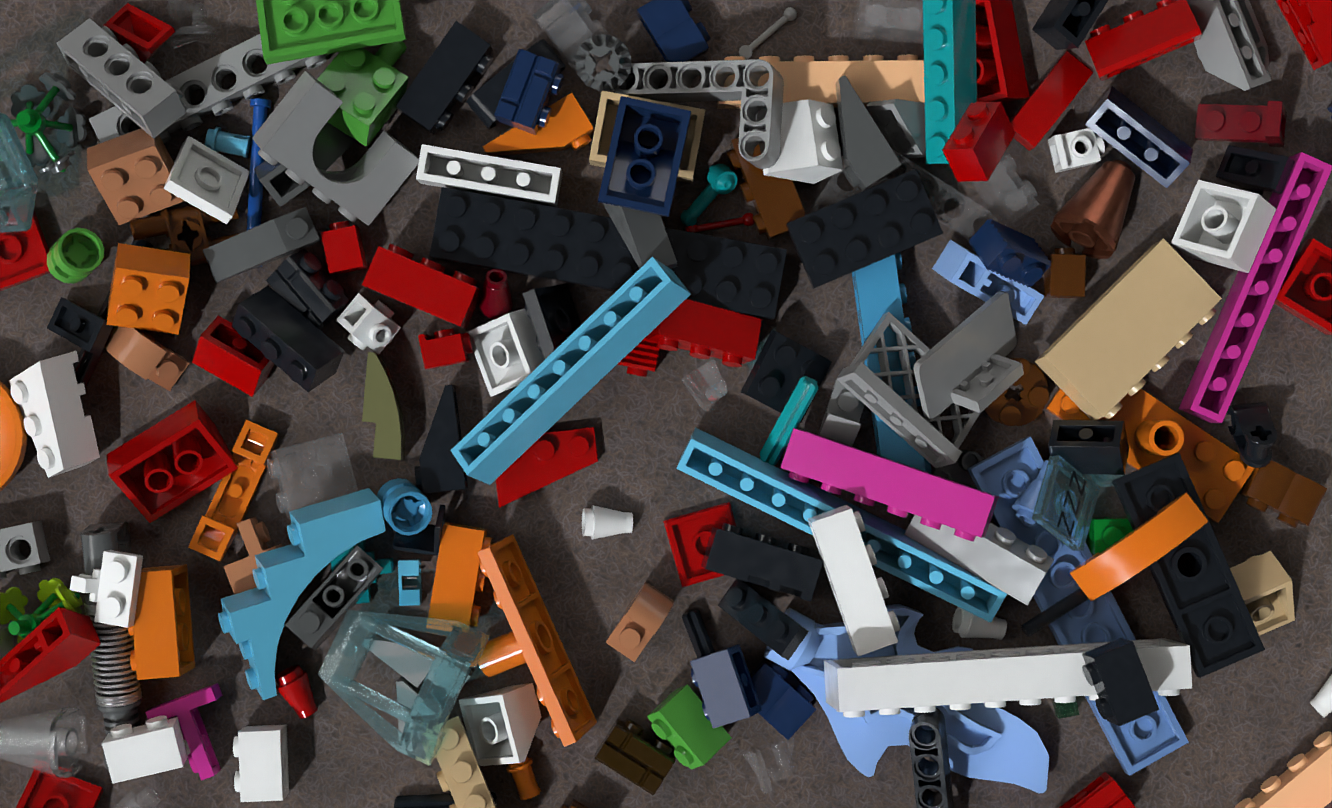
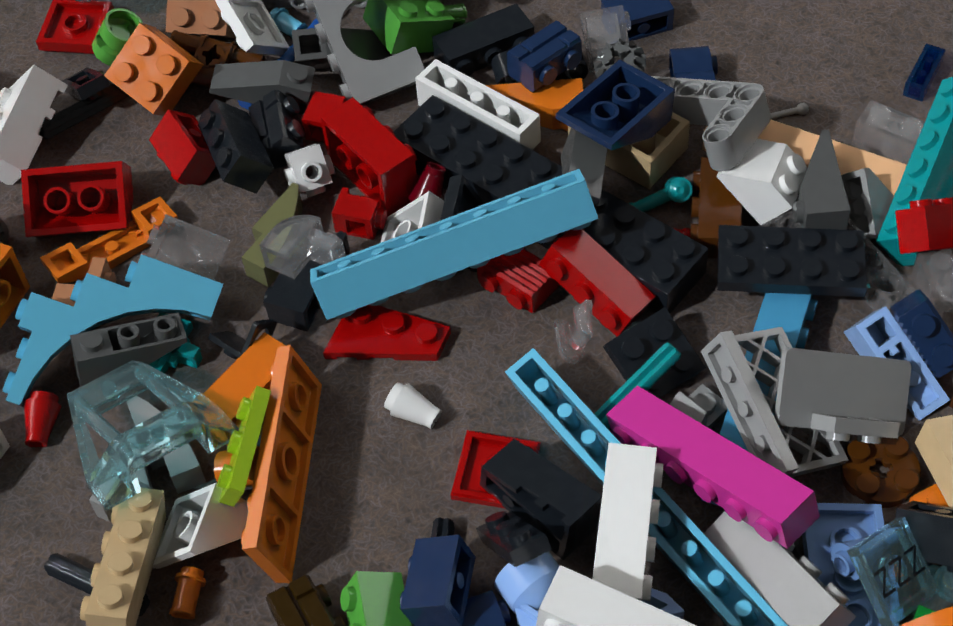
camera: 35 degrees right, 35 degrees down
nougat brick [104,326,190,391] -> none
dark azure wheel [377,478,432,536] -> none
medium azure piece [398,559,422,606] -> none
nougat brick [606,581,674,662] -> none
none -> lime plate [217,386,271,507]
none -> clear brick [259,215,346,279]

